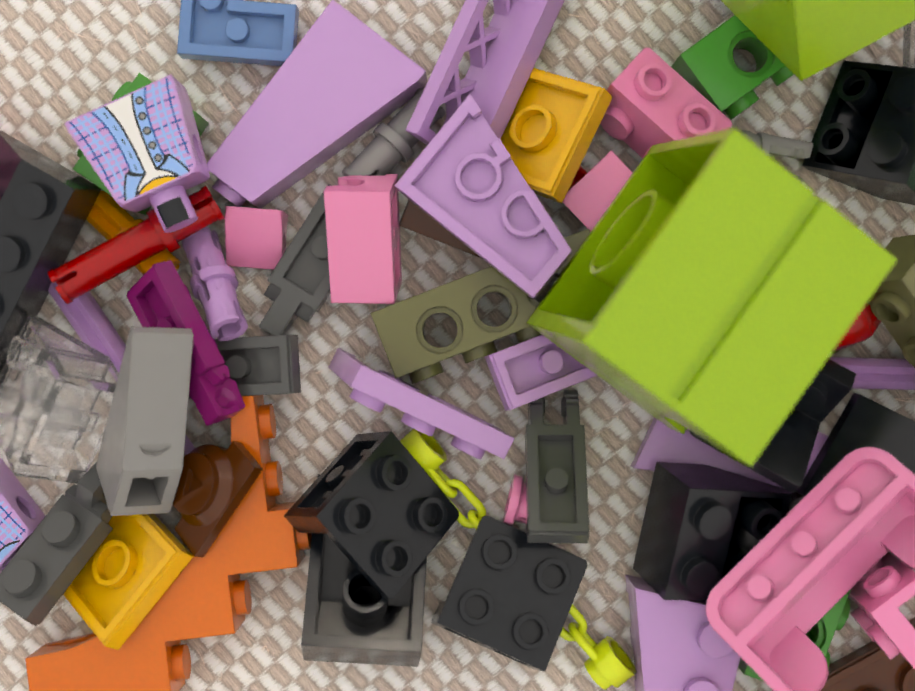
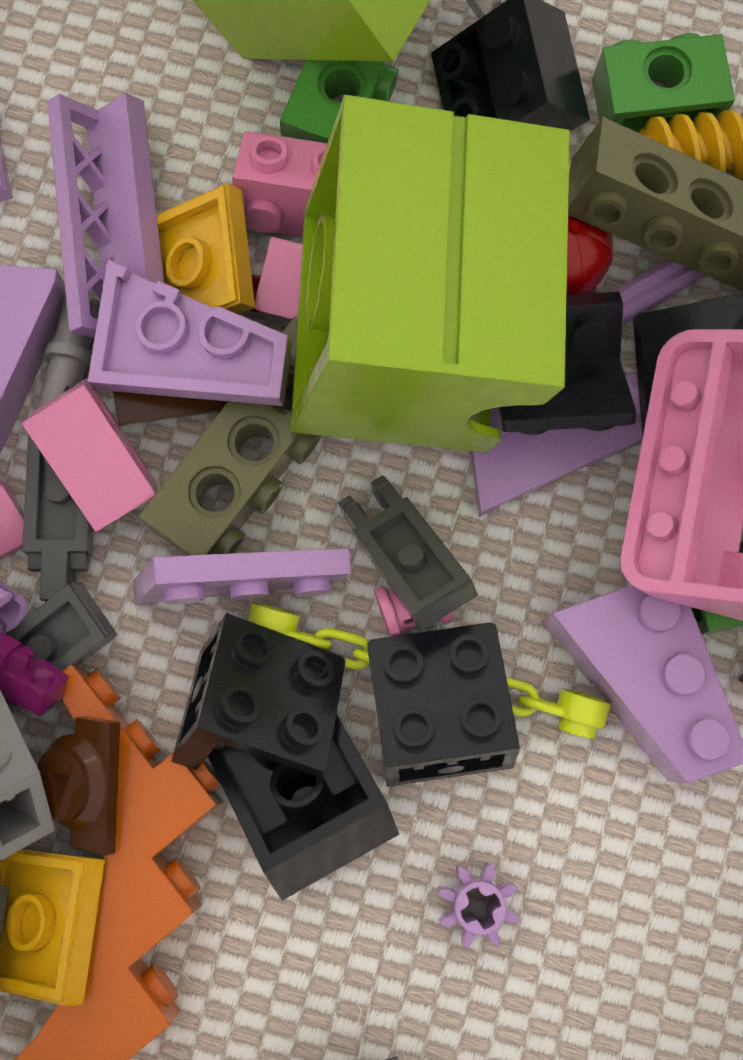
camera: 35 degrees left, 10 degrees down
lavender hinge [485,334,597,411] -> none
black slope [633,462,793,601] -> none

